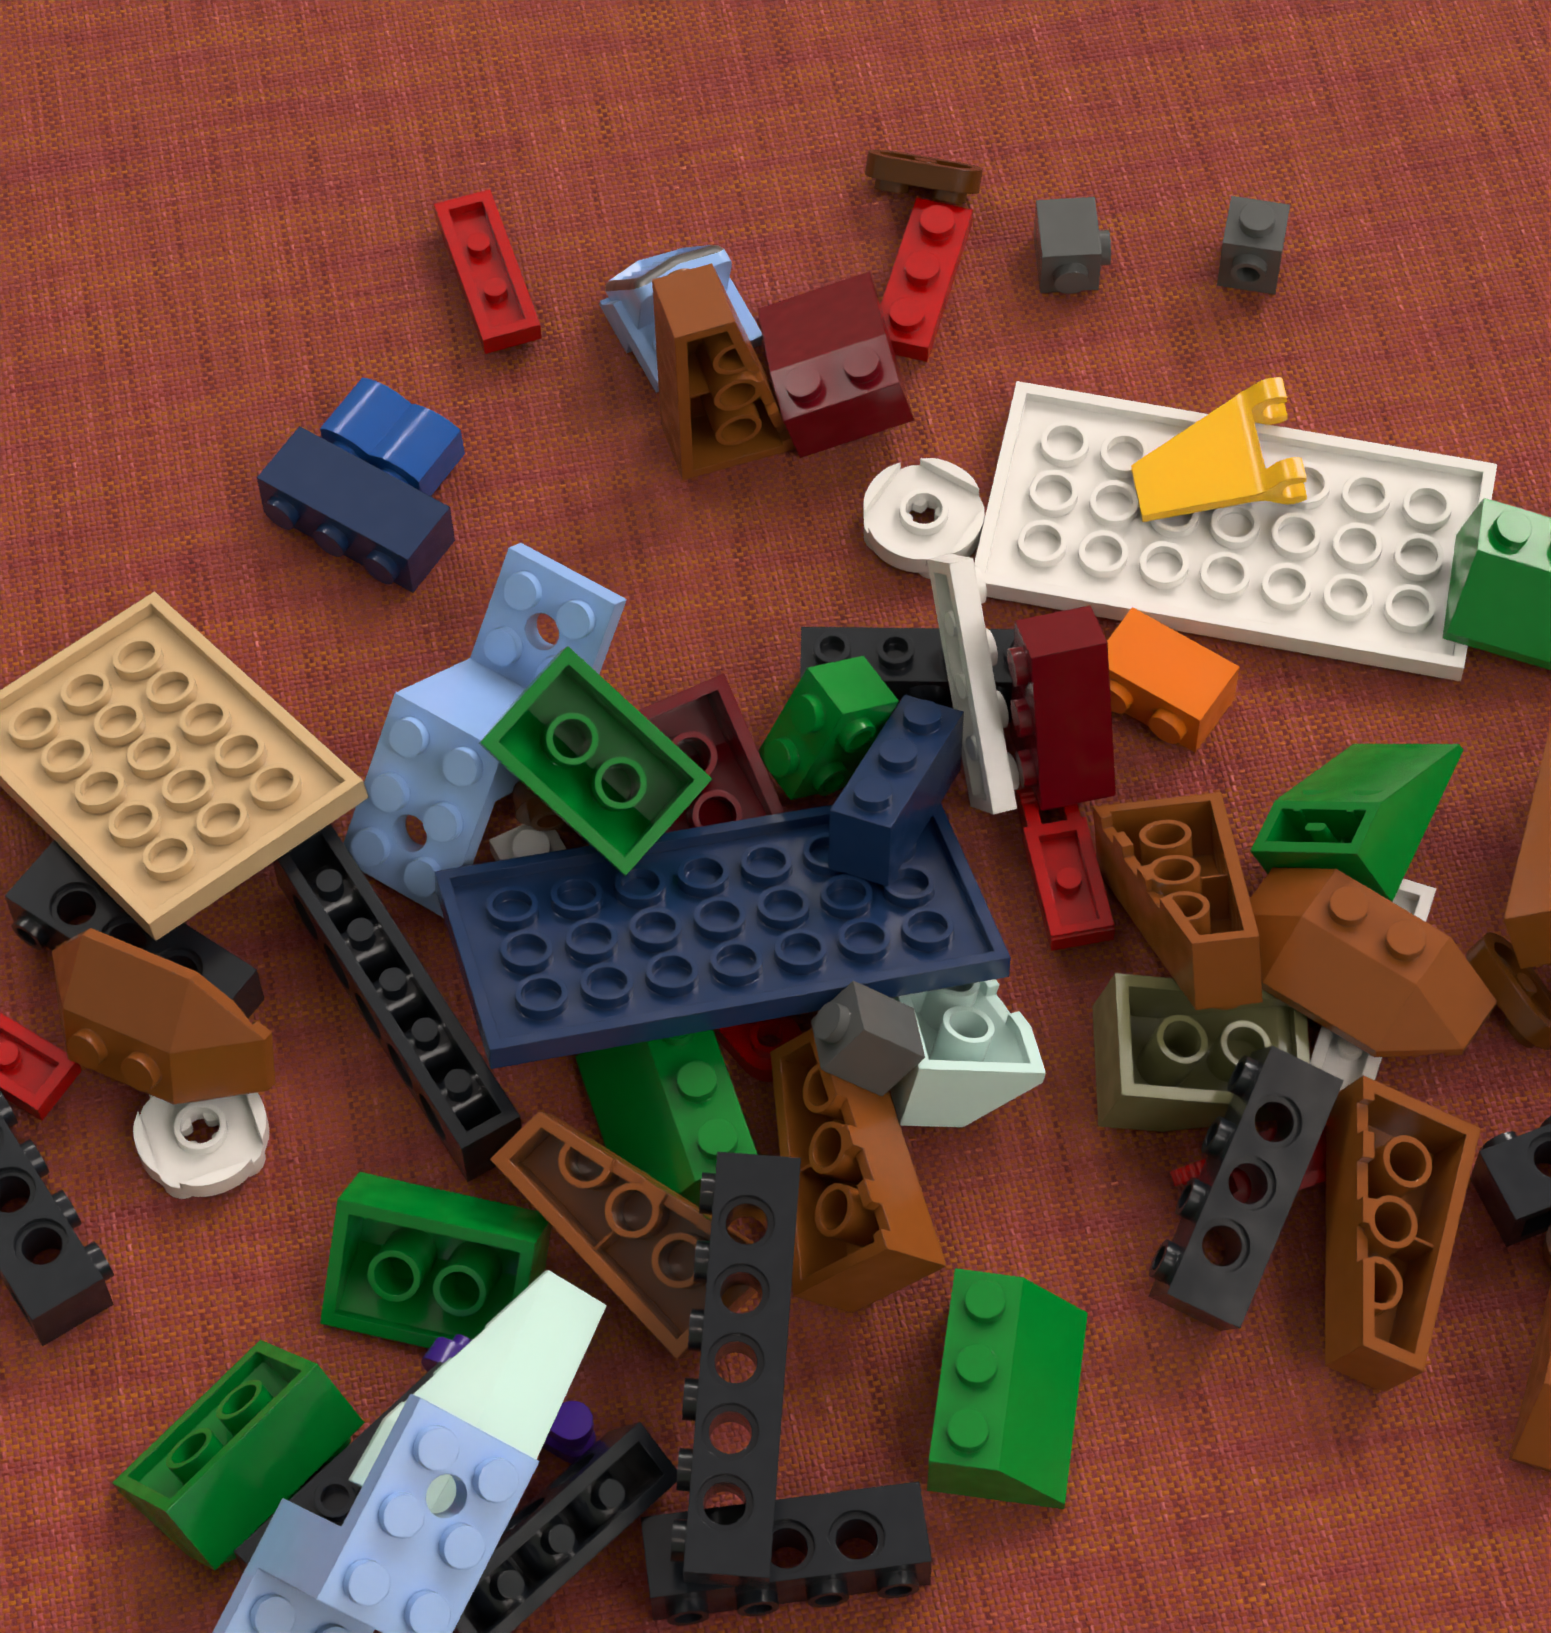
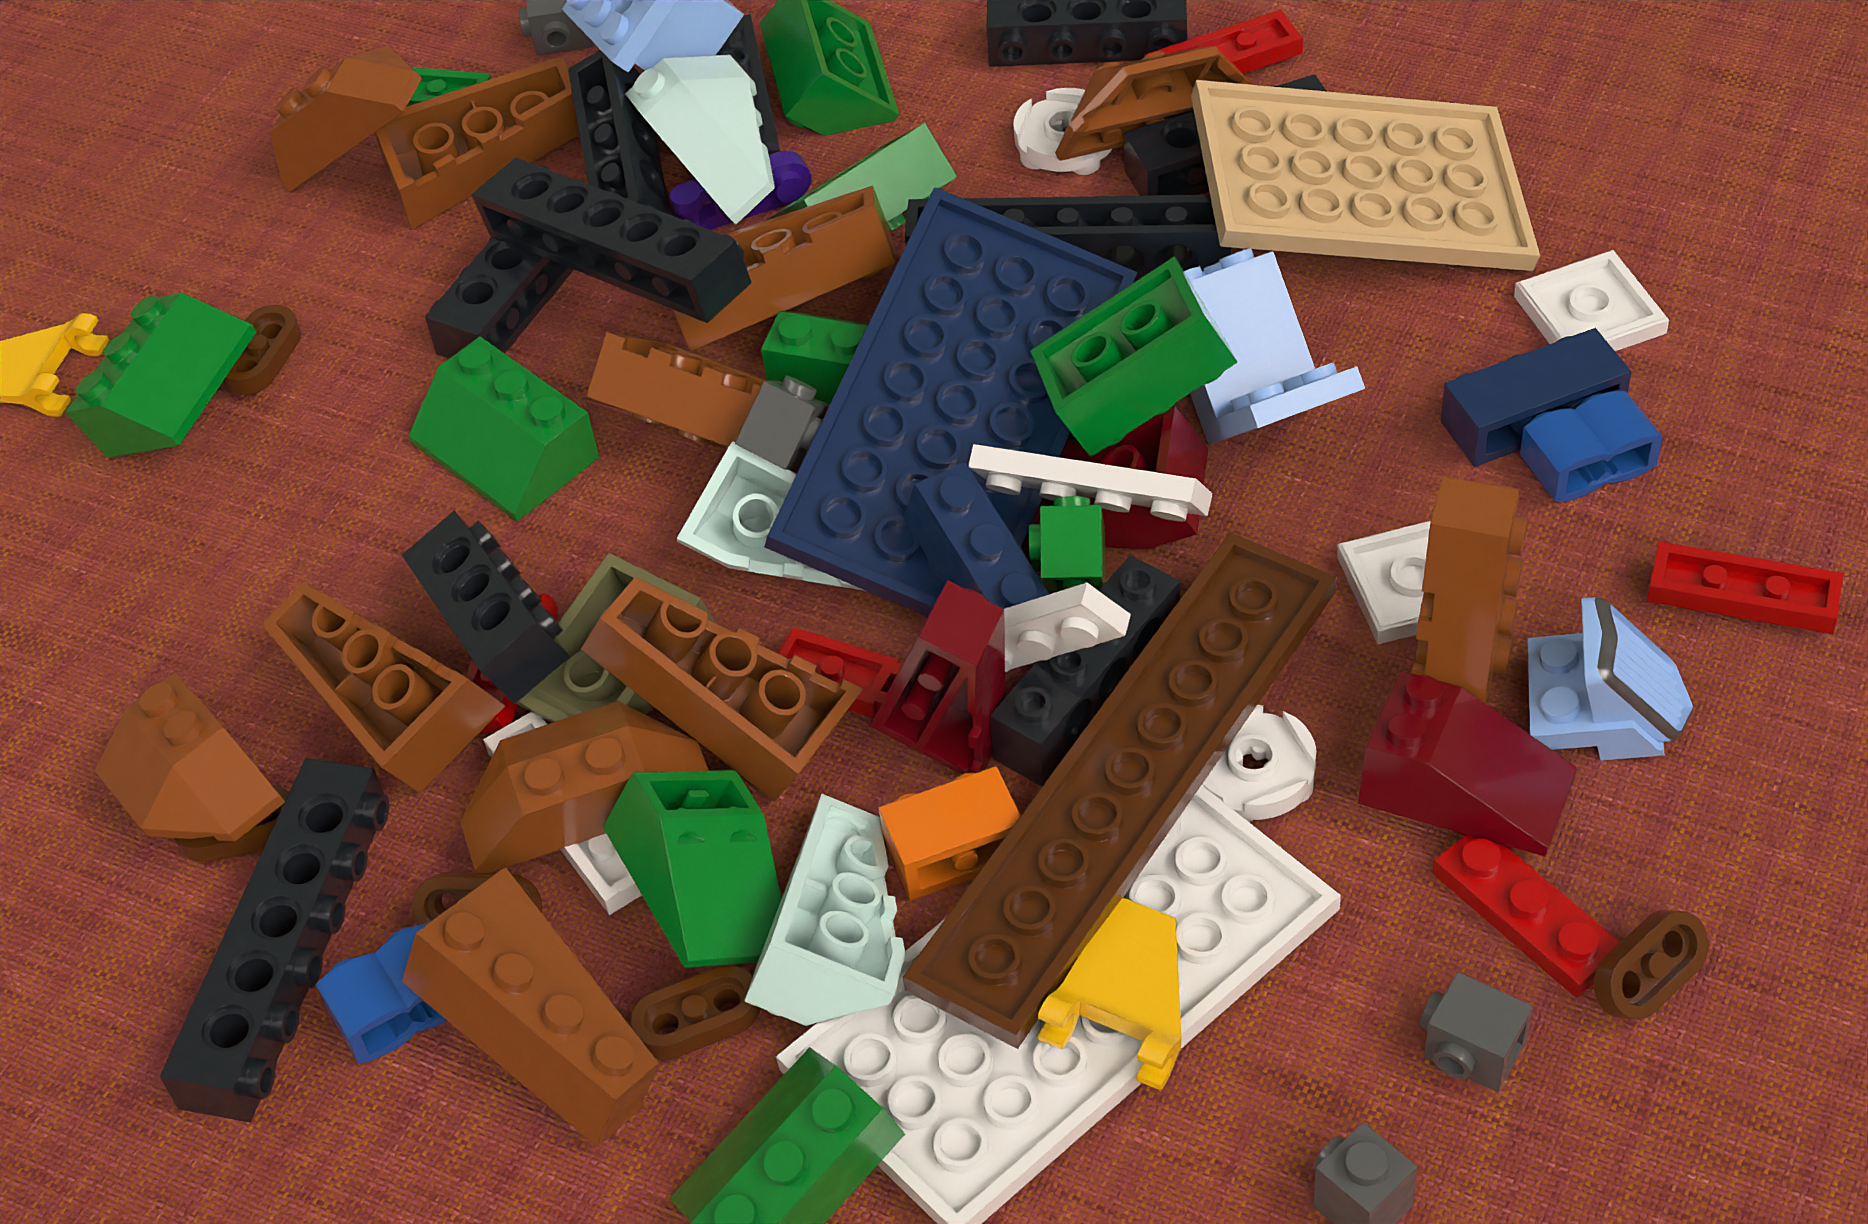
camera: 130 degrees right, 10 degrees down
none -> reddish brown plate [631,965,761,1060]
none -> light aqua wedge [745,794,906,1026]
none -> reddish brown plate [903,532,1336,1049]
none -> white plate [968,444,1213,521]
none -> white tile [1337,521,1431,645]
none -> white tile [1514,250,1669,351]

